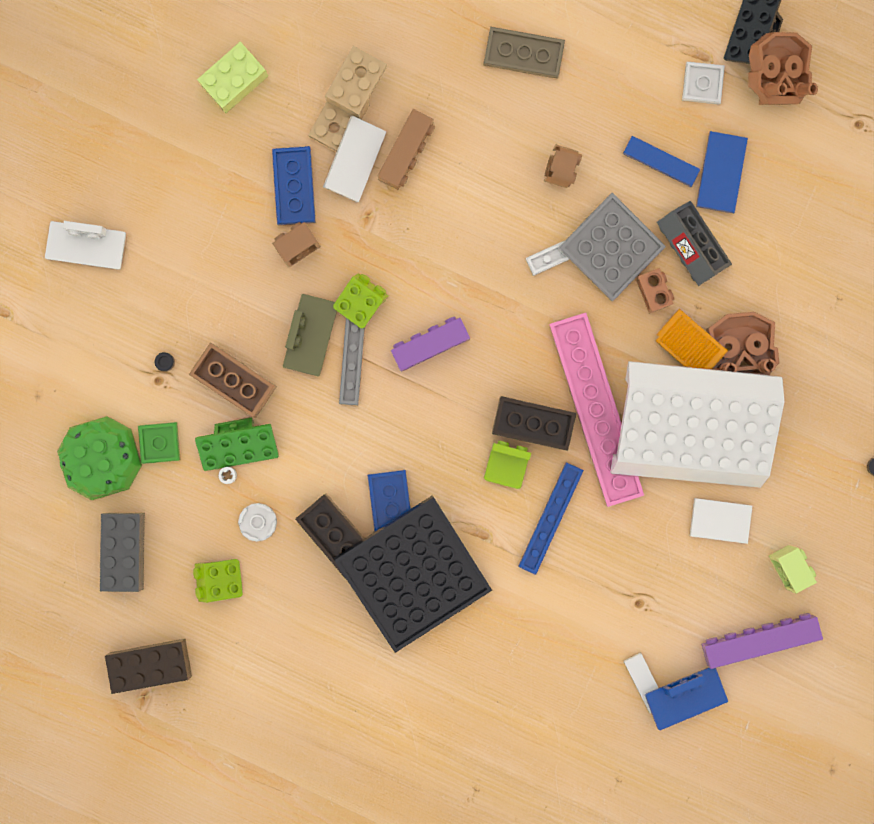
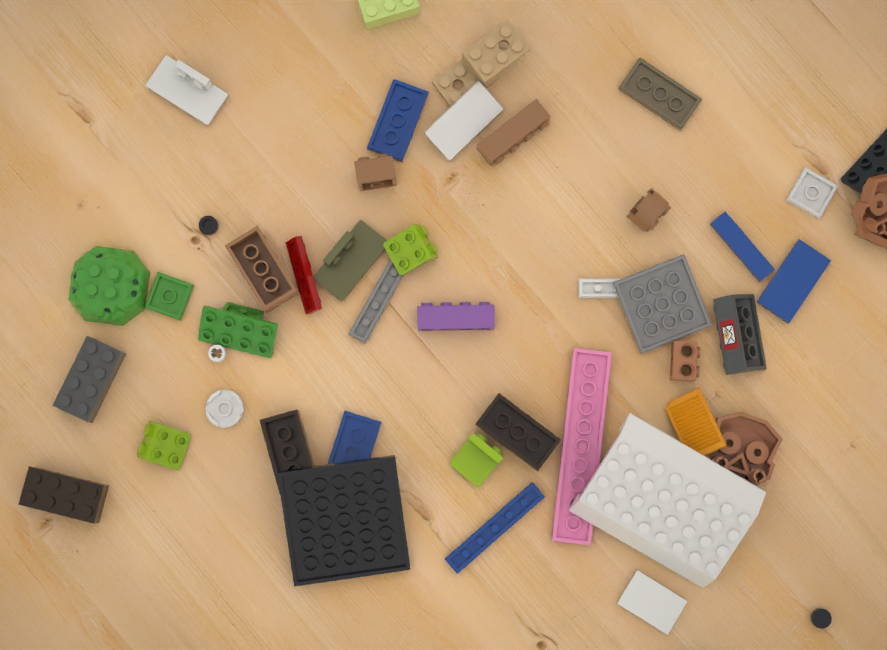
camera: 25 degrees right, 5 degrees down
none -> red plate [285,236,322,315]

